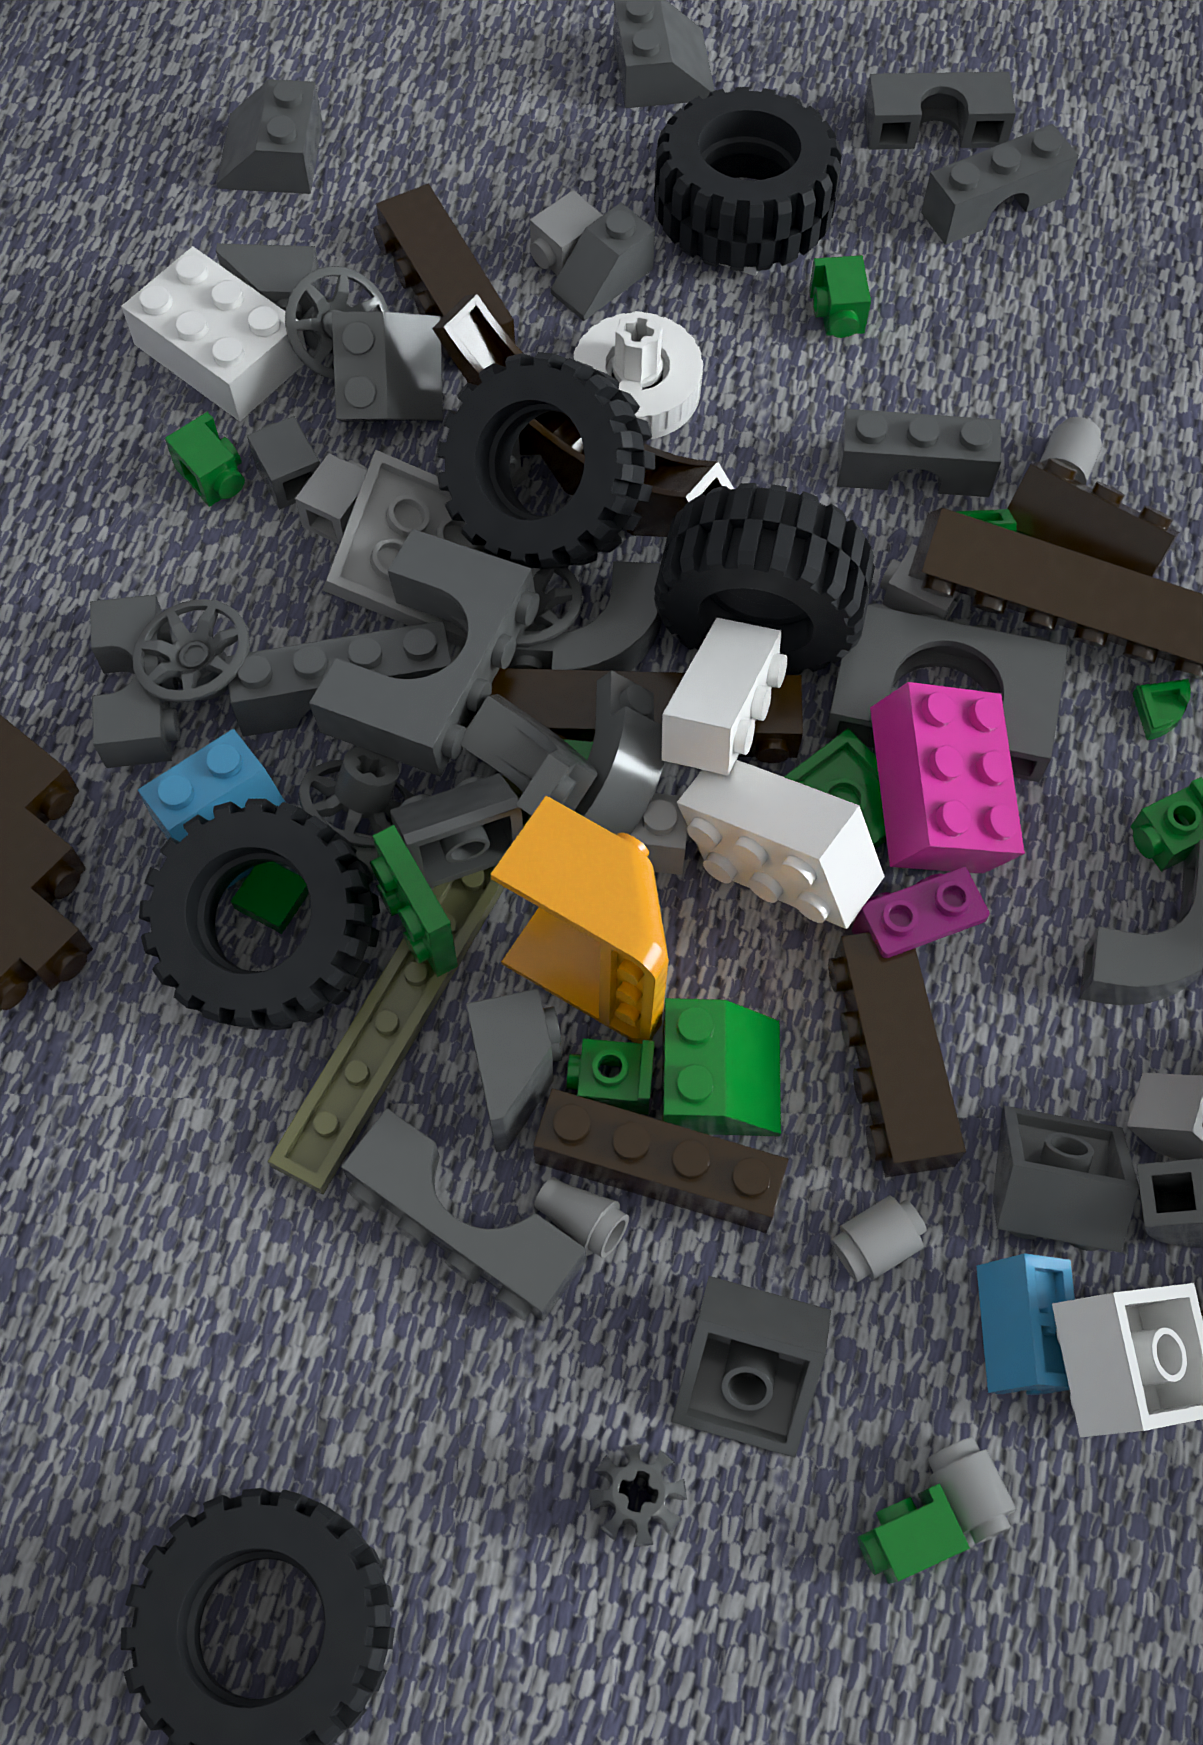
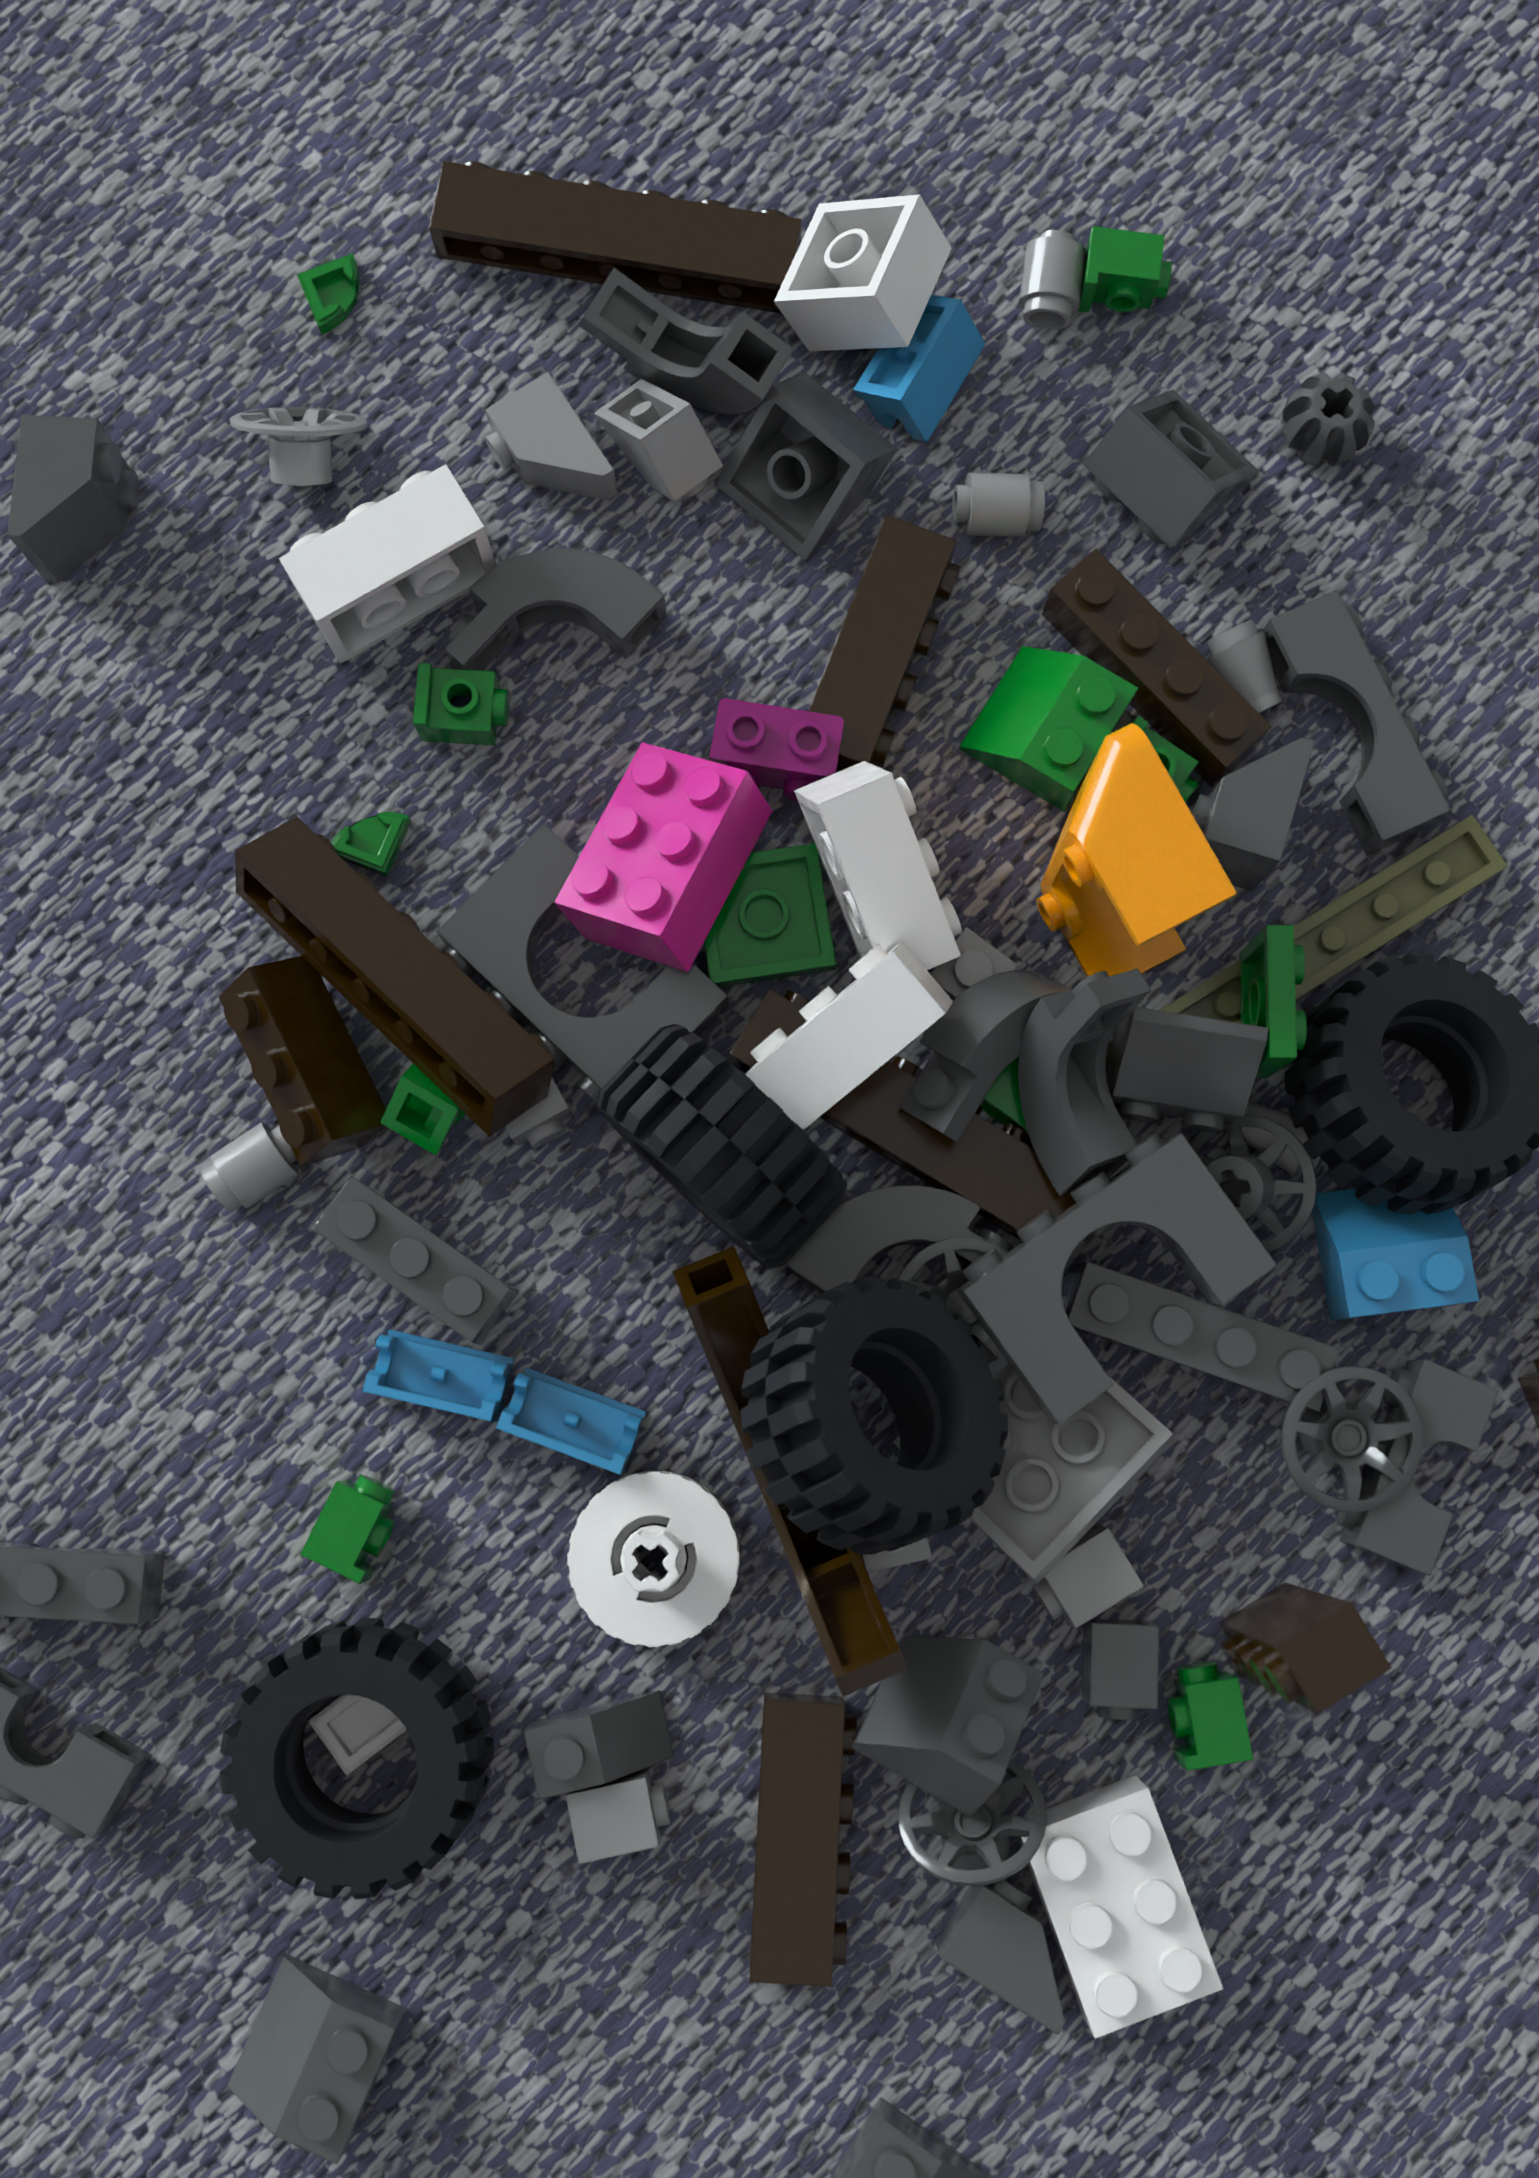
camera: 150 degrees left, 15 degrees up
none -> dark azure hinge [362,1329,514,1422]
none -> dark azure hinge [496,1367,647,1475]
none -> dark brown brick [1219,1583,1392,1714]

